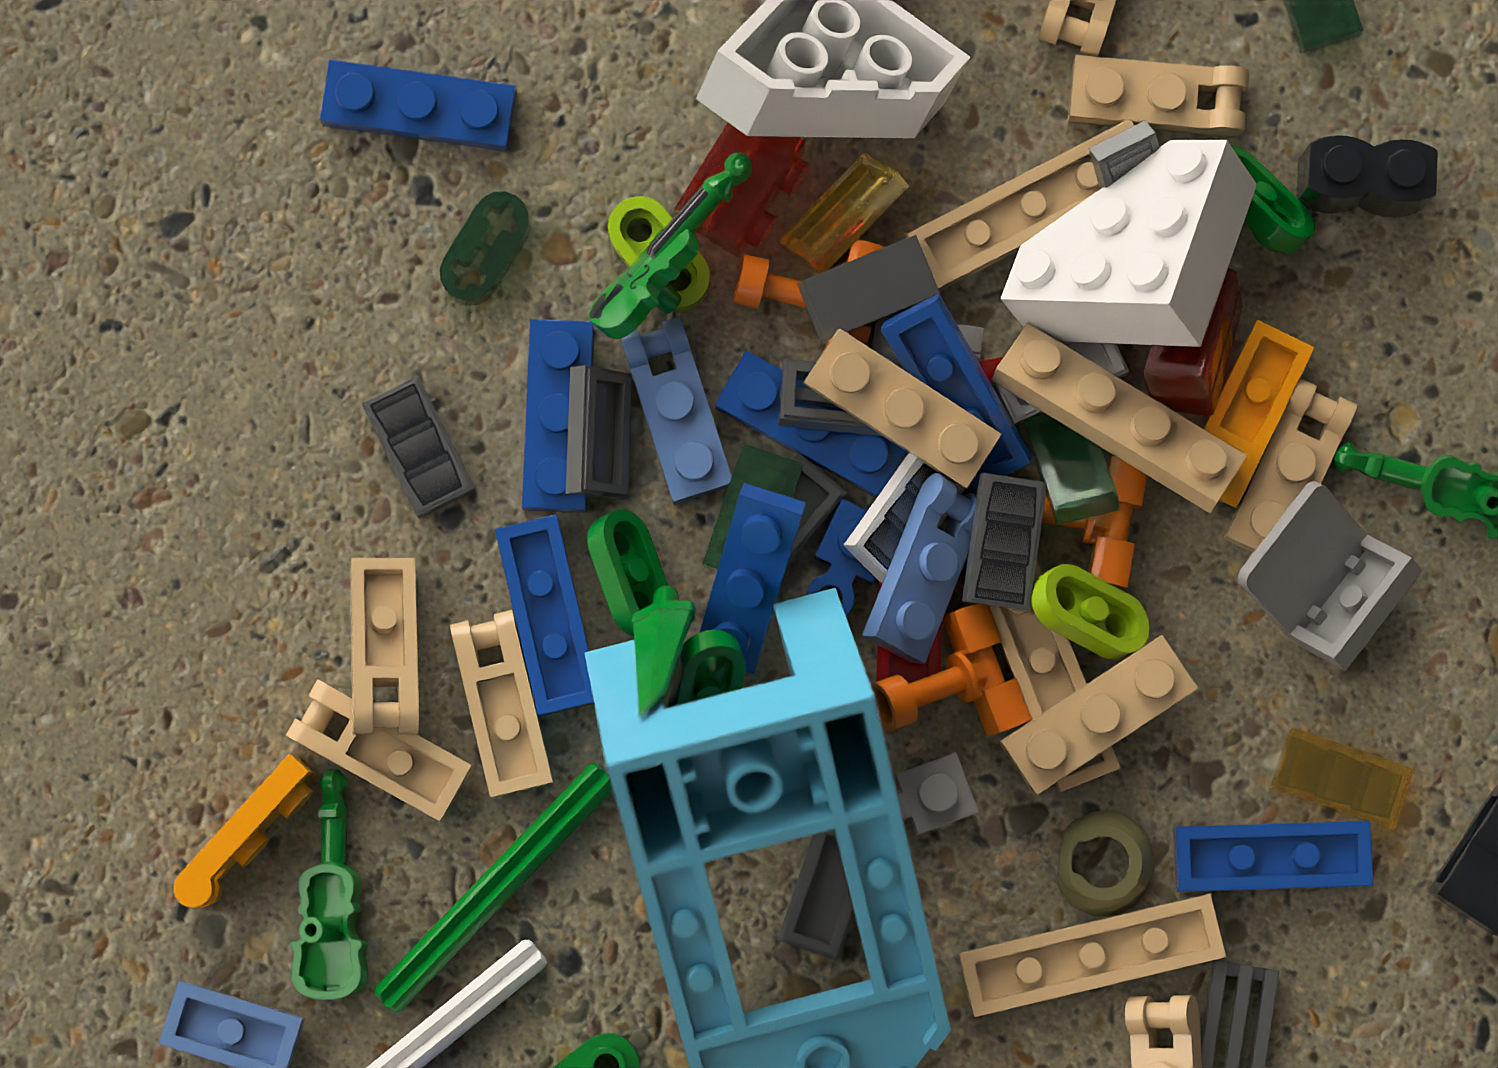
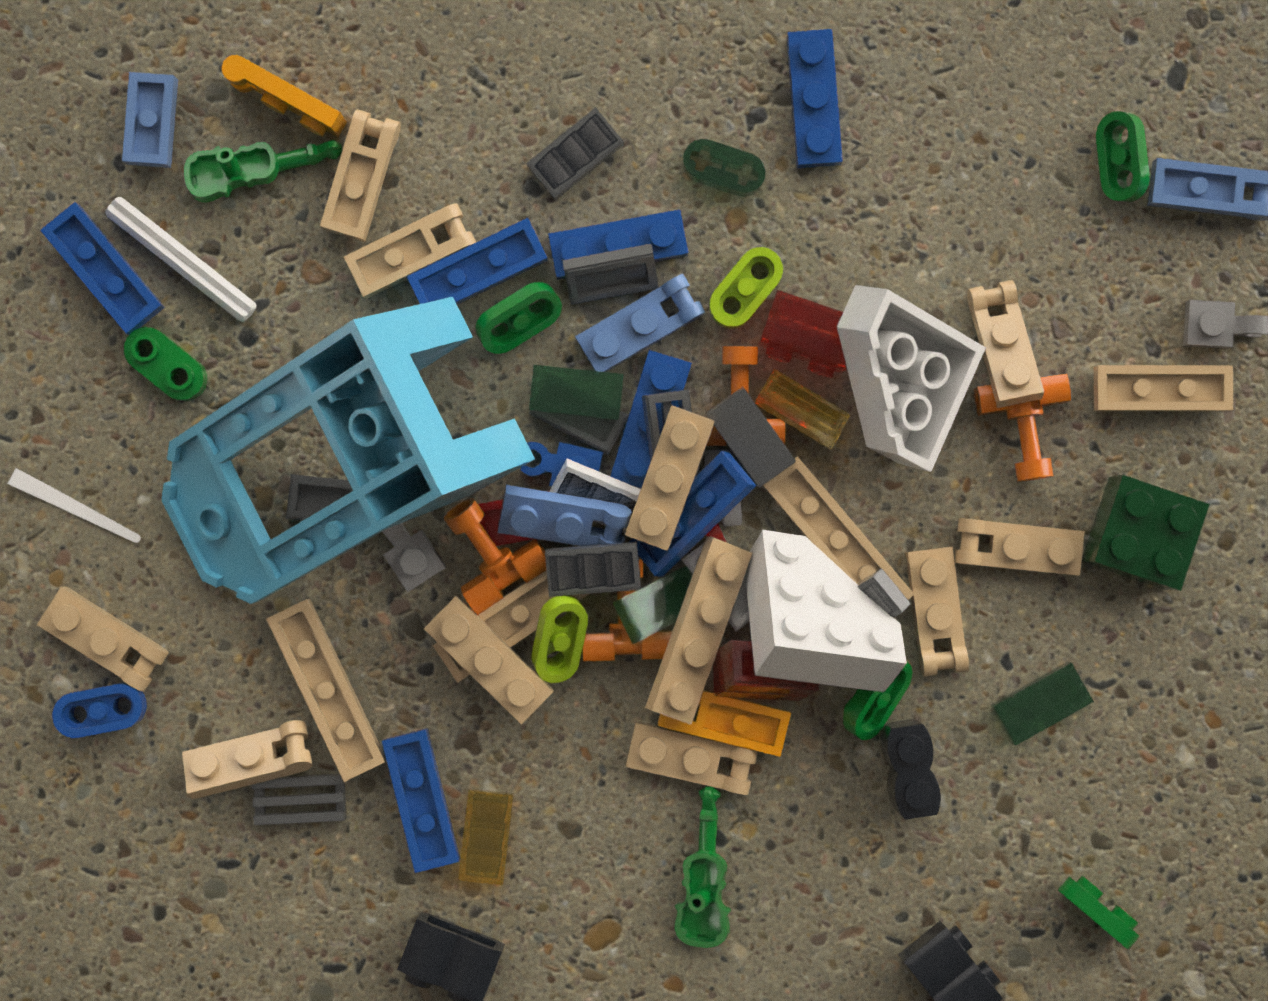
camera: 70 degrees right, 5 degrees up
tan plate [350,558,419,734] -> none
green axle [374,763,613,1013] -> none
green piece [588,152,752,339] -> none
green bar [631,586,696,717] -> none
green plate [667,630,746,708] -> none
blue plate [699,483,806,674] -> none
olive piece [1057,810,1155,916] -> none
light grey bracket [1238,481,1423,671] -> none

